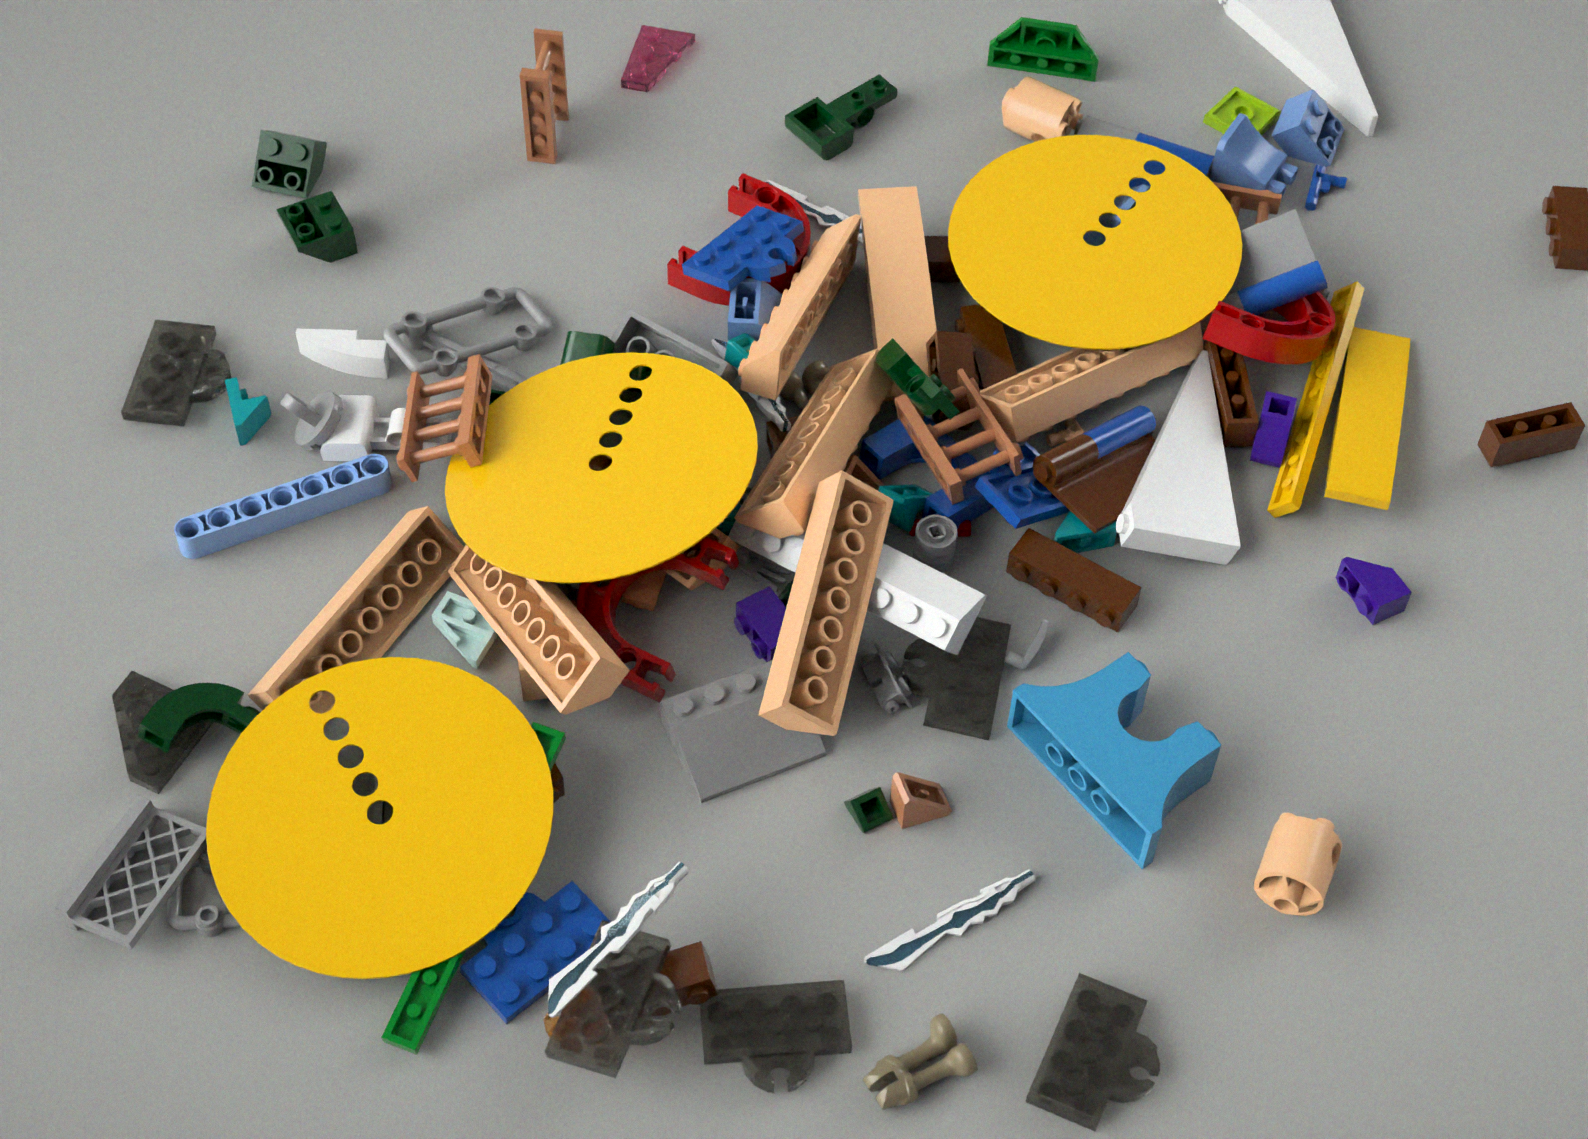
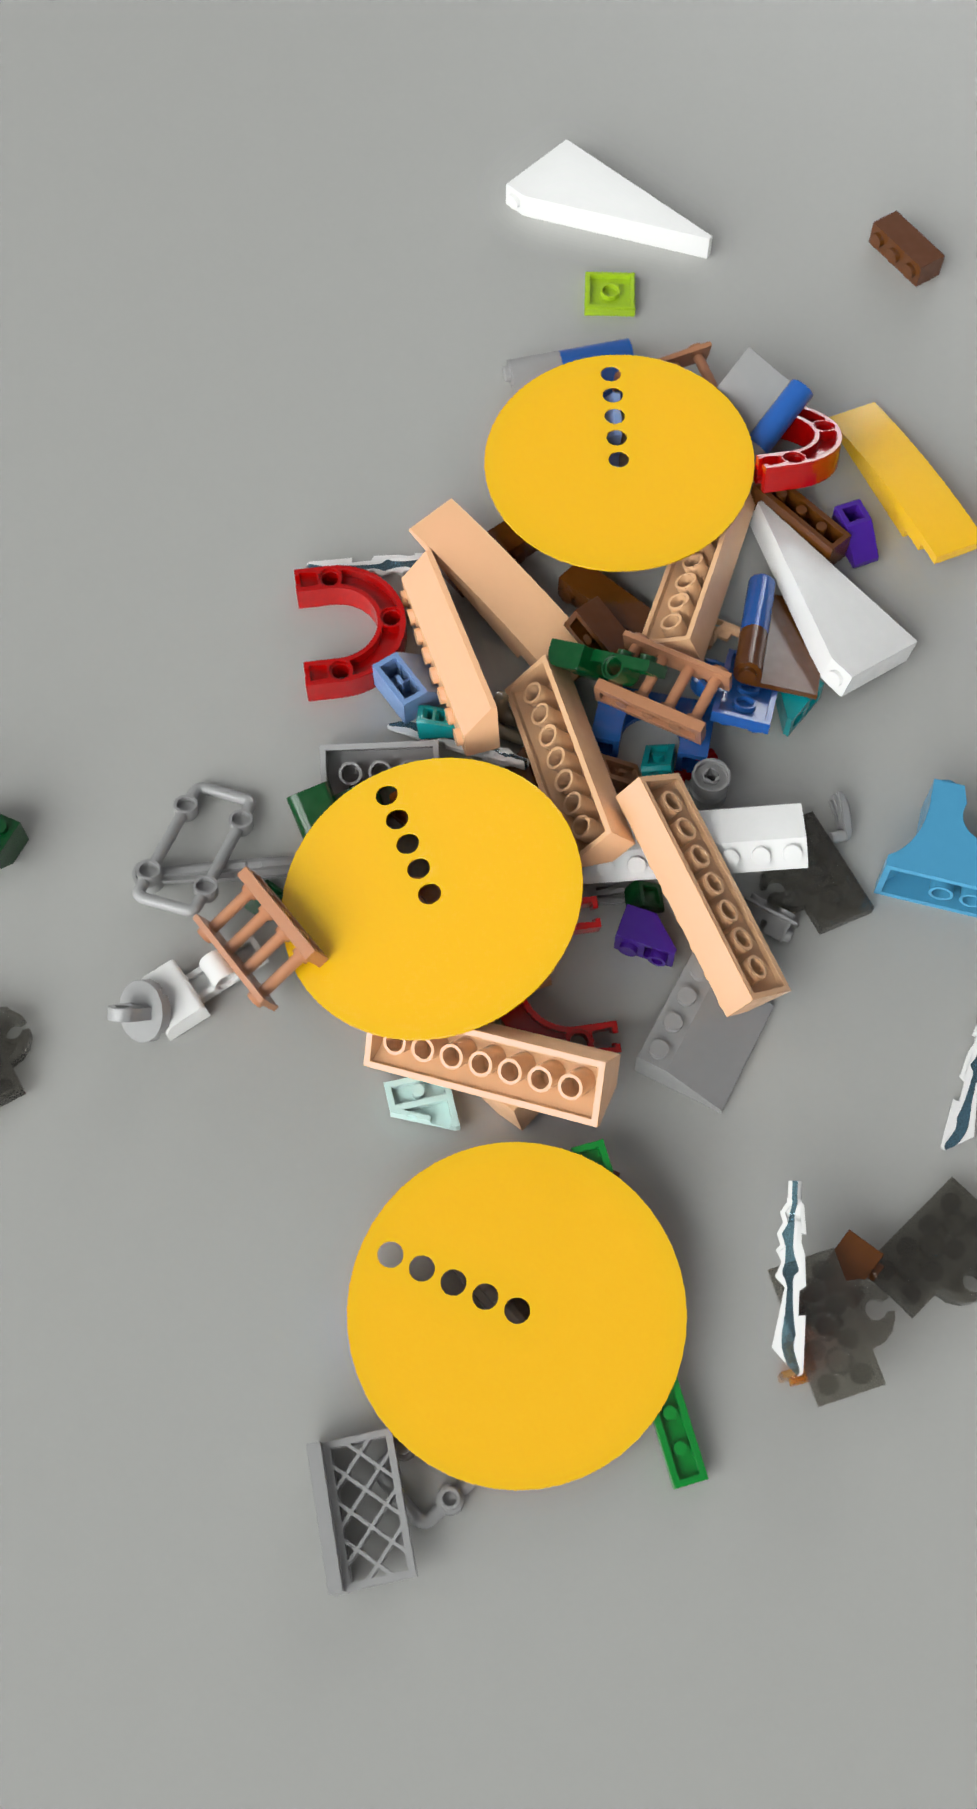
camera: 35 degrees left, 10 degrees up
clear smoke plate [112,671,214,794] -> none
dark green arch [137,683,260,753] -> none
light blue beam [174,454,392,559] -> none
teal slope [225,377,271,446] -> none
light nougat slope [248,506,464,713] -> none
white slope [296,328,390,379] -> none
blue plate [460,881,619,1024] -> none
nougat fence [519,28,569,164] -> none
clear pink wing [621,25,695,92] -> none
blue plate [682,206,804,291] -> none
dark green plate [785,74,898,160] -> none
dark green slope [844,787,894,833] -> none
nougat slope [890,772,952,829] -> none
green wedge [987,17,1099,82] -> none
light nougat cylinder [1002,76,1083,142] -> none
reddish brown brick [1006,528,1142,632] -> none
medium blue hips [1209,113,1298,198] -> none
yellow plate [1267,281,1364,518] -> none
medium blue slope [1272,89,1344,167] -> none
blue hose [1305,164,1347,211] -> none

